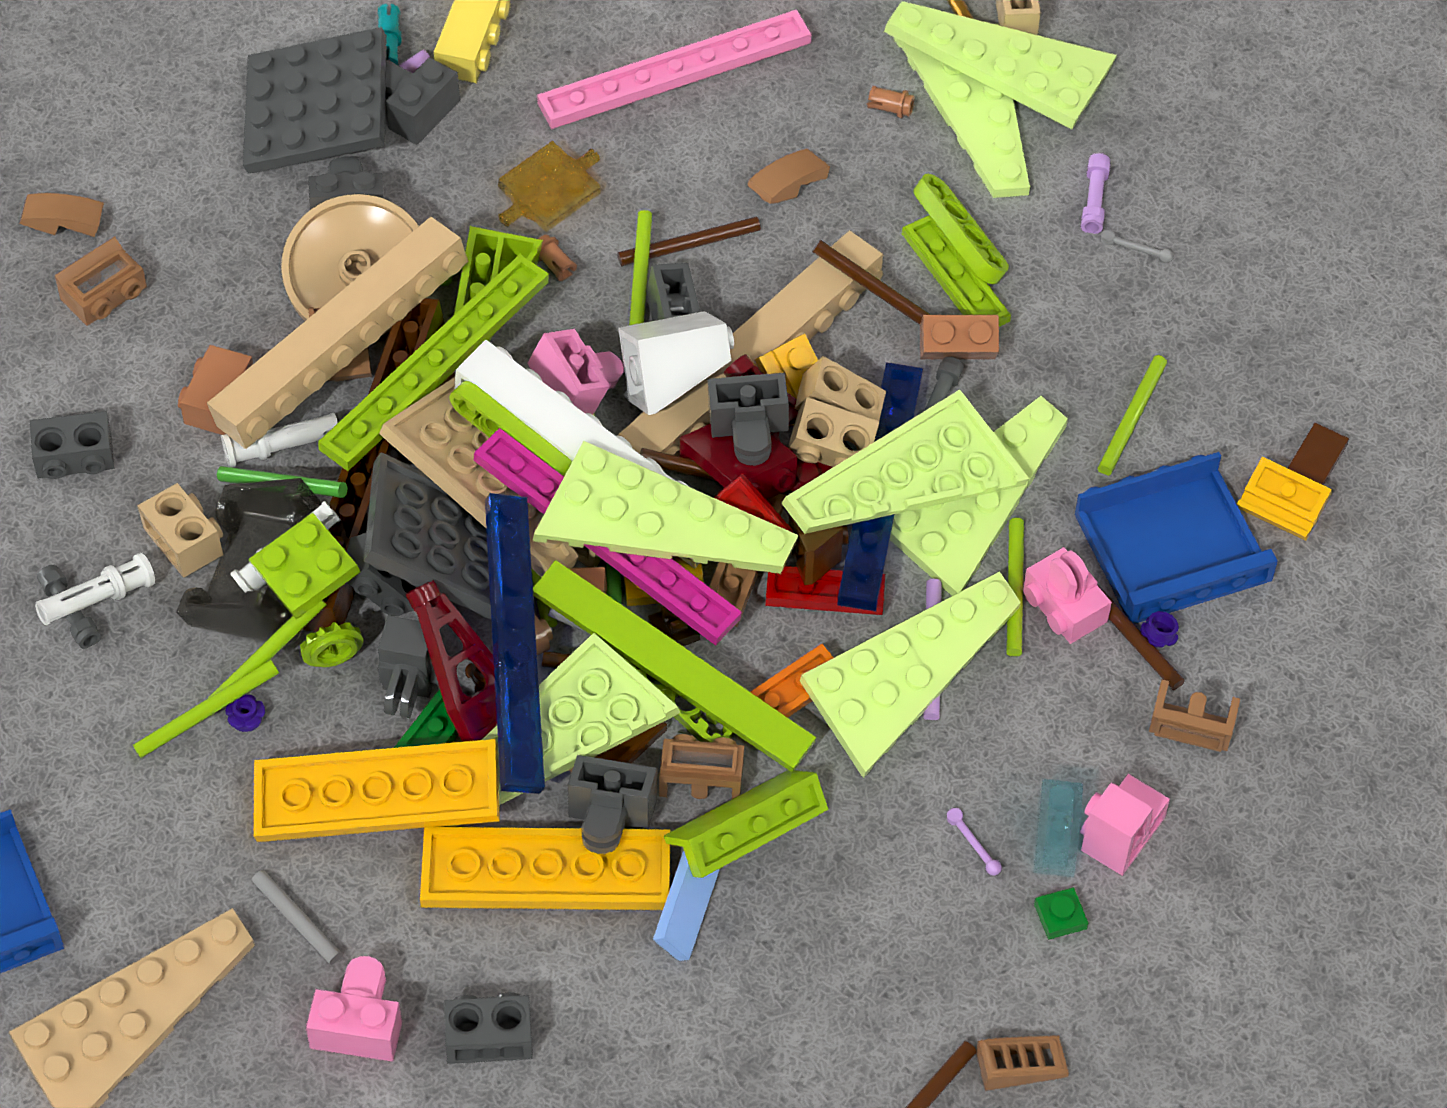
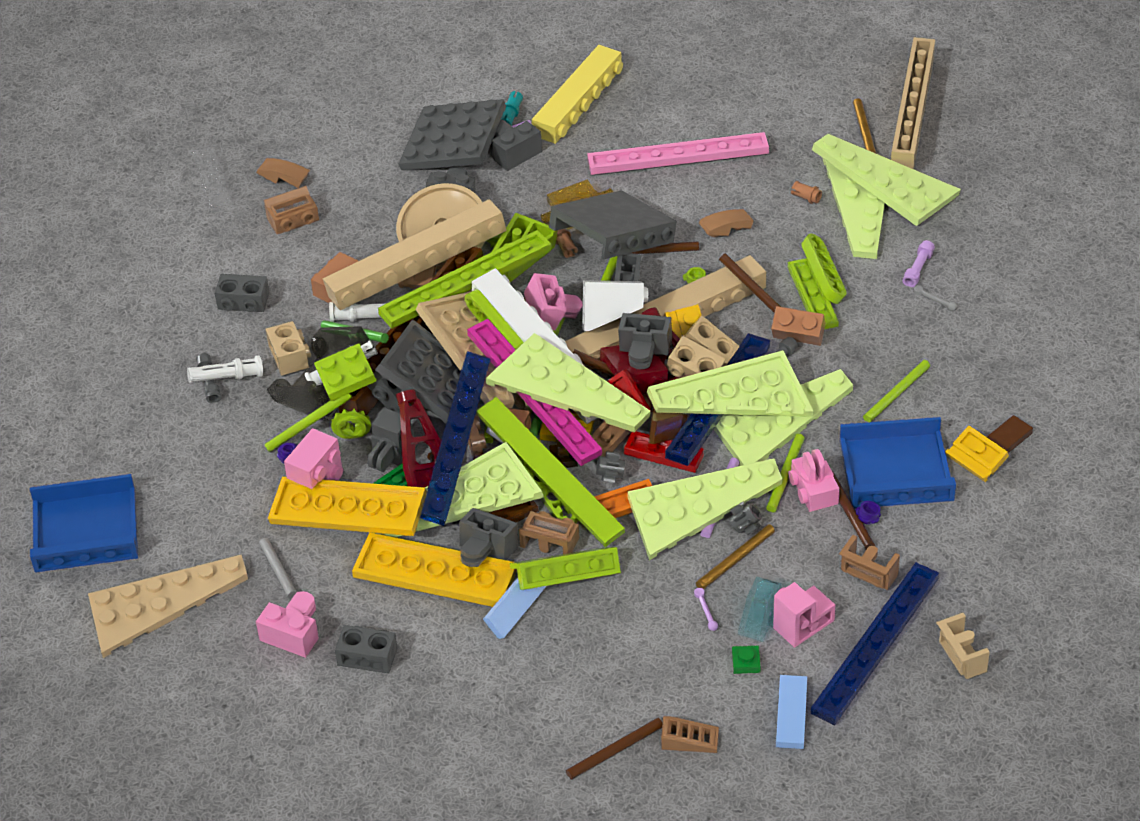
camera: 20 degrees right, 10 degrees down
lime bar [133,660,279,758] -> none
none -> bright pink brick [284,428,343,489]
none -> dark grey panel [549,190,677,259]
none -> dark grey gear [596,451,625,483]
none -> lime plate [683,267,706,284]
none -> pearl gold bar [696,524,775,589]
none -> dark grey gear [729,501,762,535]
none -> light blue tile [776,675,807,749]
none -> clear blue plate [811,562,939,726]
none -> tan window [936,613,990,679]

